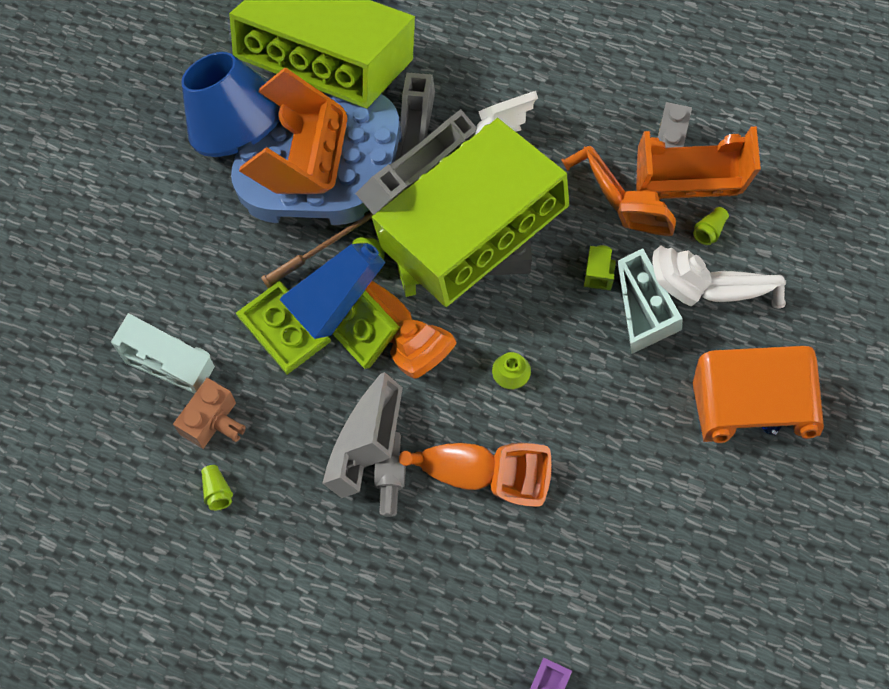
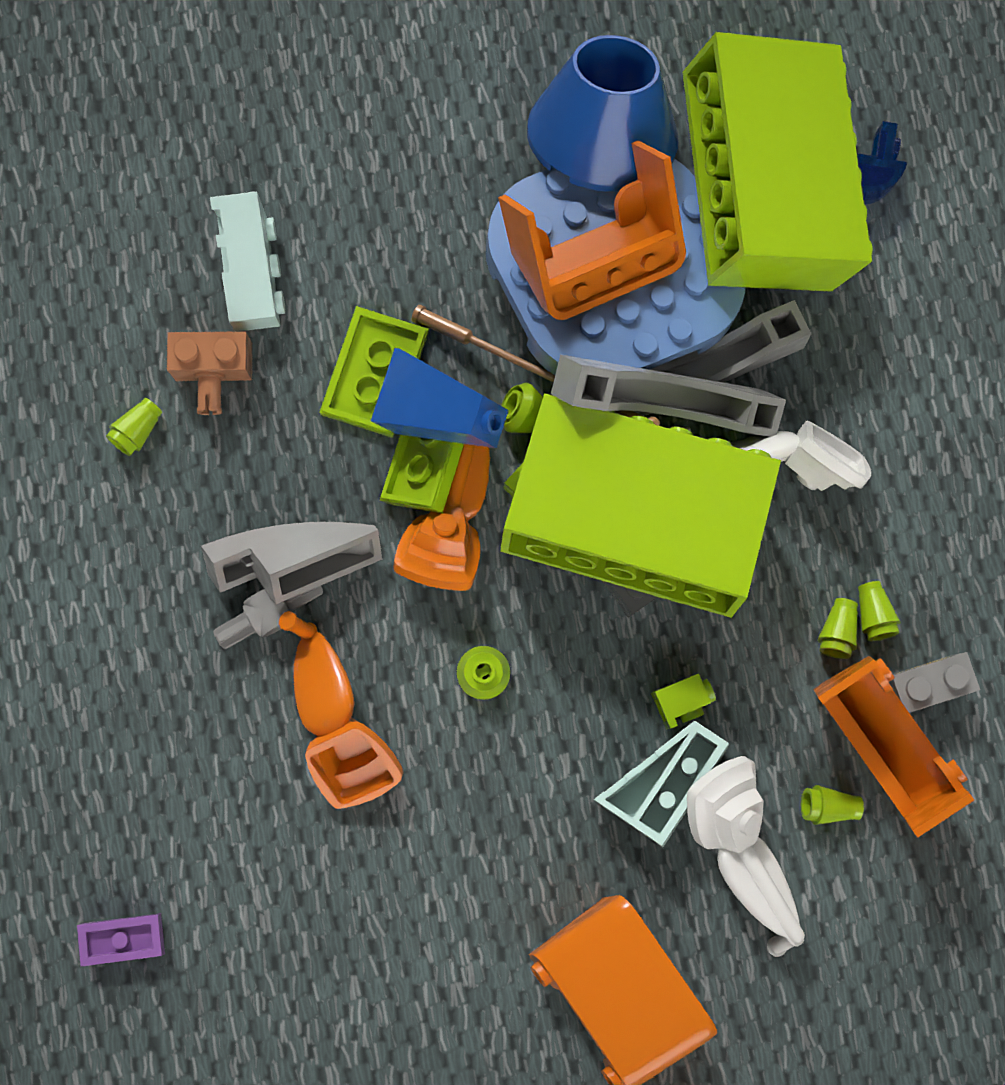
camera: 50 degrees right, 15 degrees up
orange piece [561,146,676,236] -> none
none -> lime cone [818,598,858,659]
none -> lime cone [858,581,901,641]

